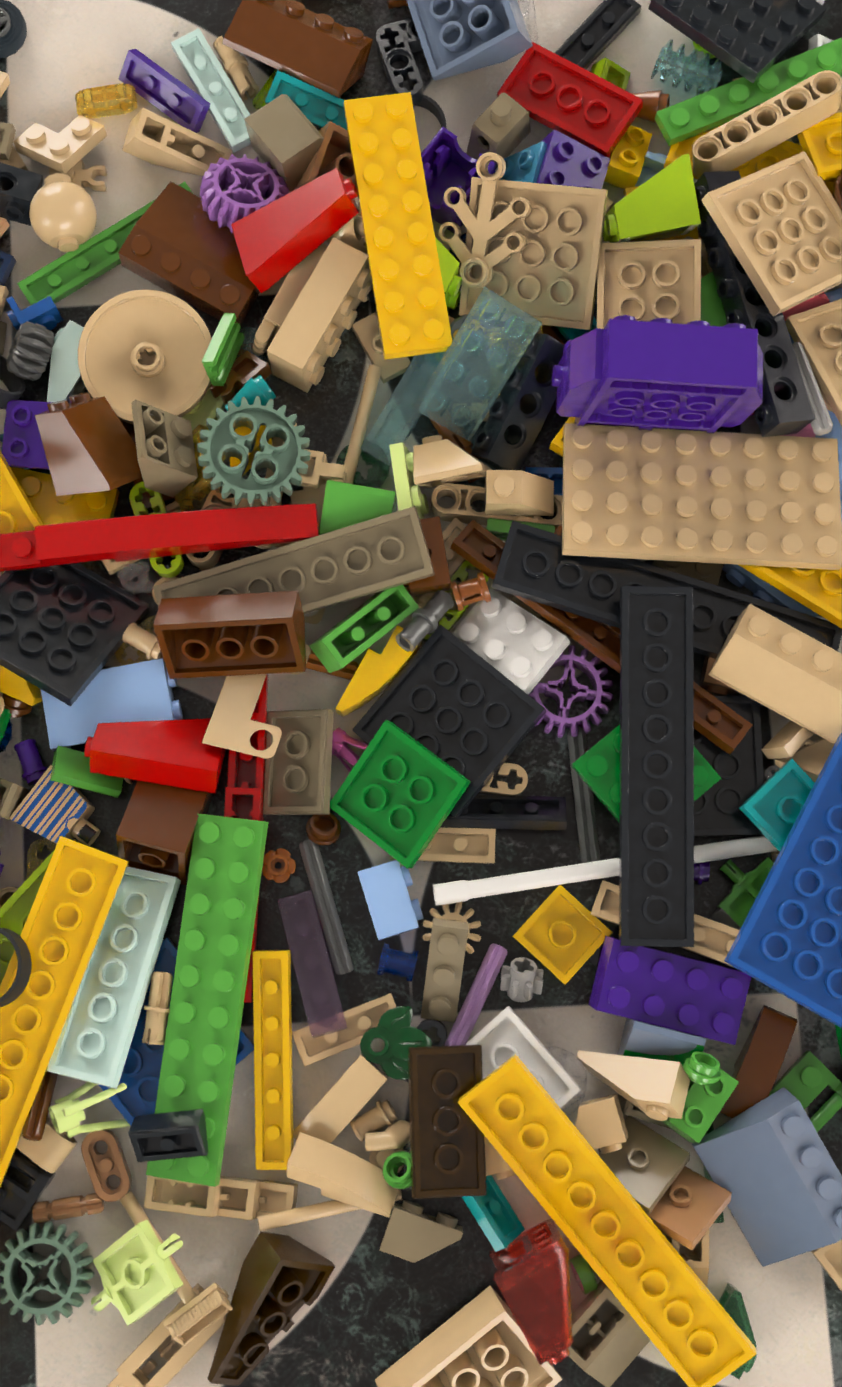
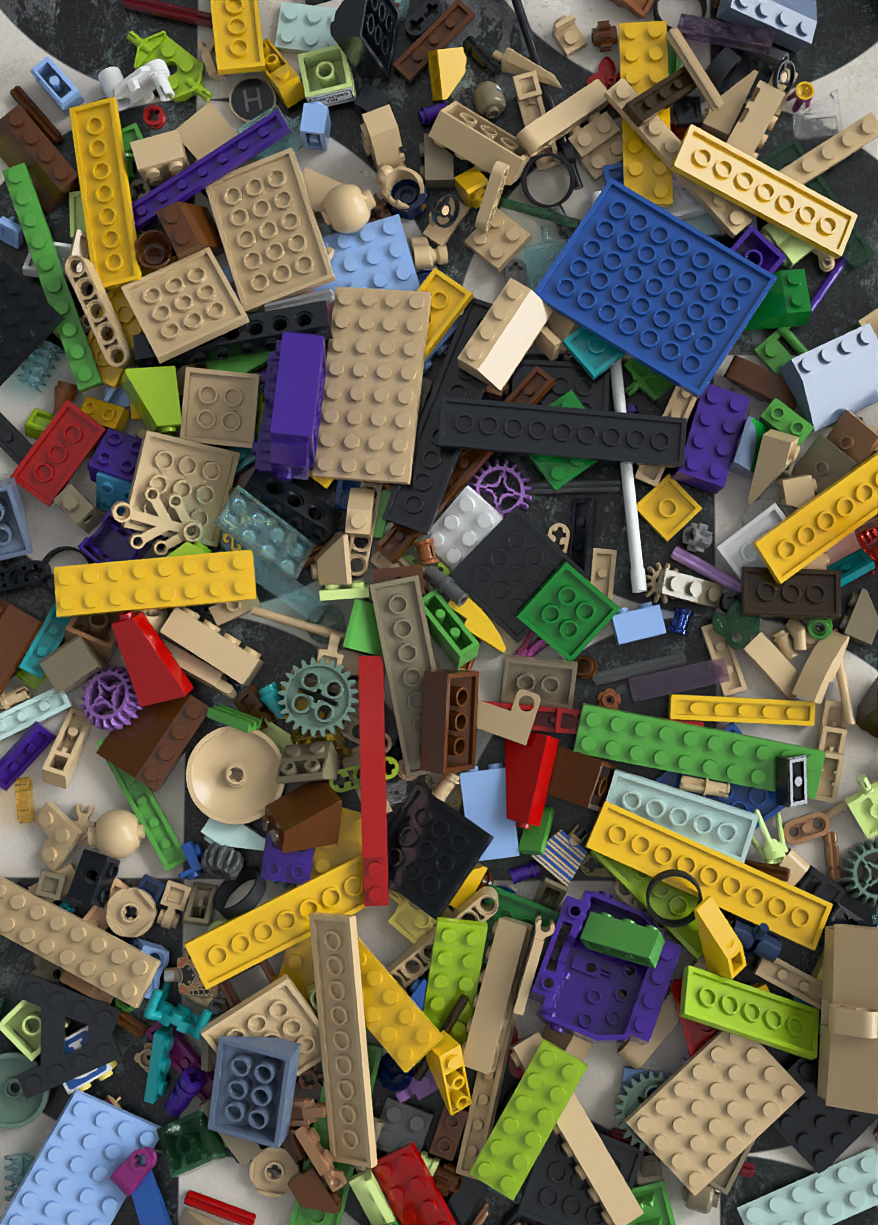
camera: 85 degrees left, 5 degrees up
bright green plate [683,1051,721,1085] -> none

